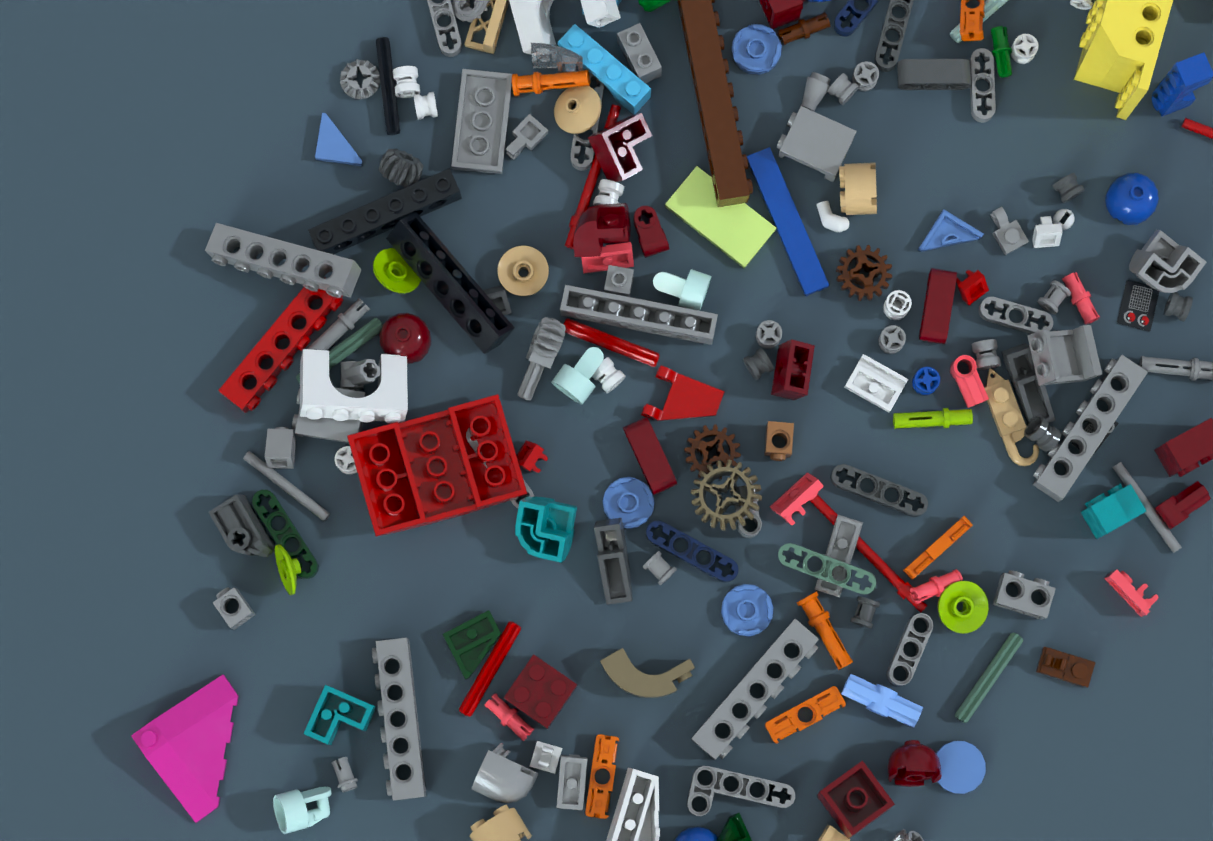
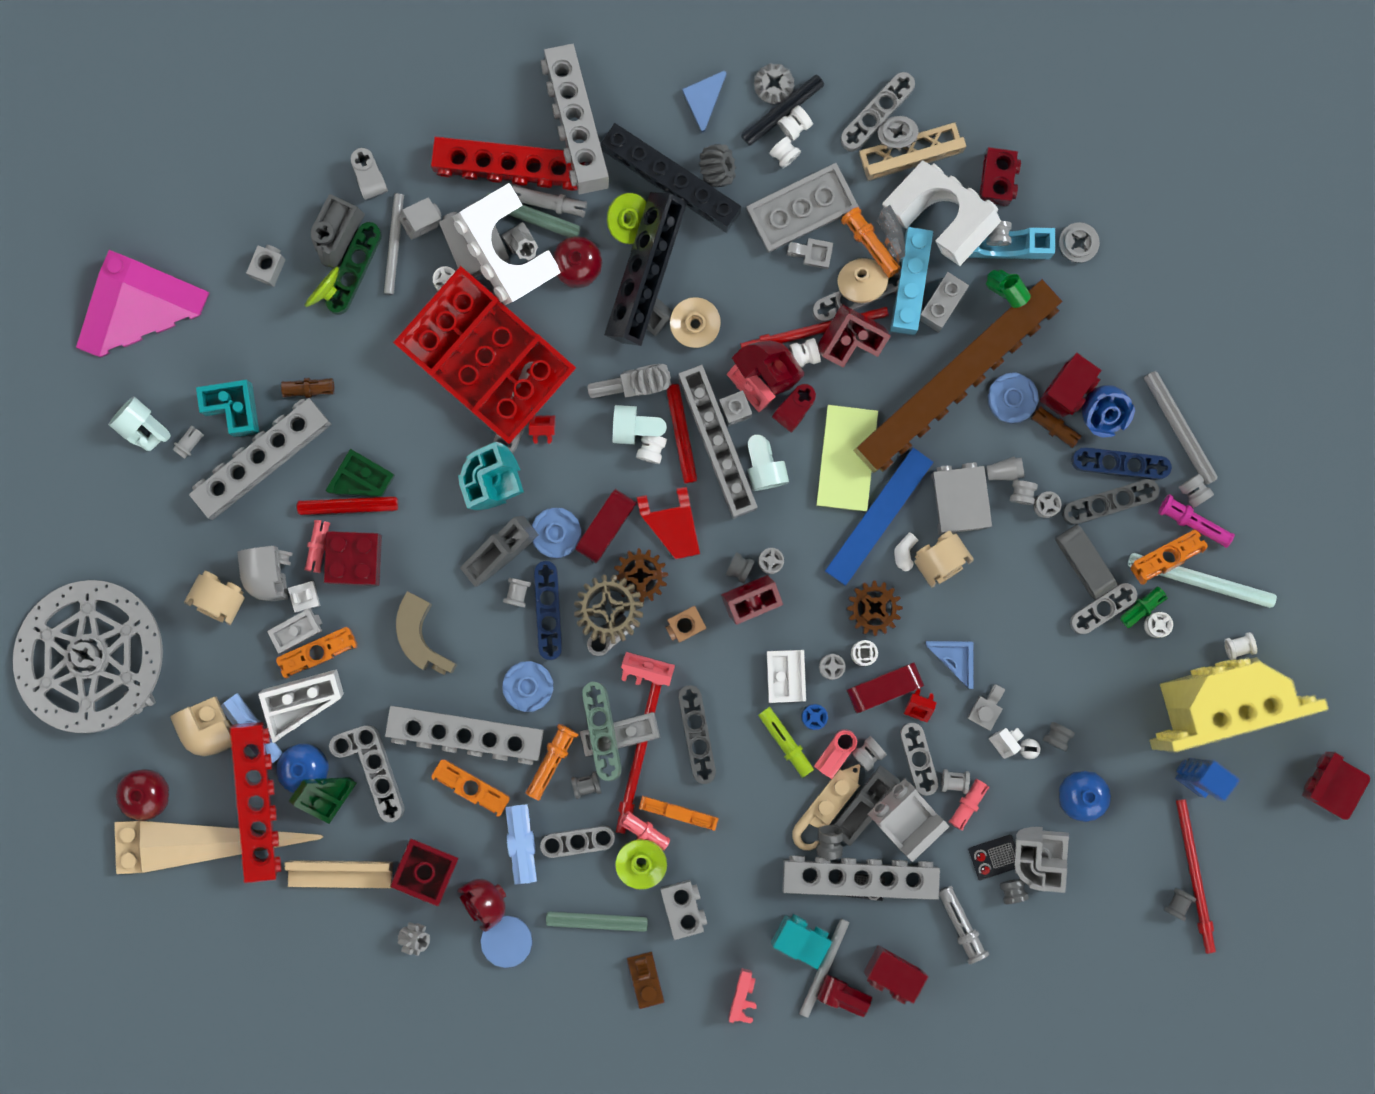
camera: 50 degrees right, 5 degrees up
none -> reddish brown pin [281,378,335,398]
none -> light grey piece [351,148,388,200]

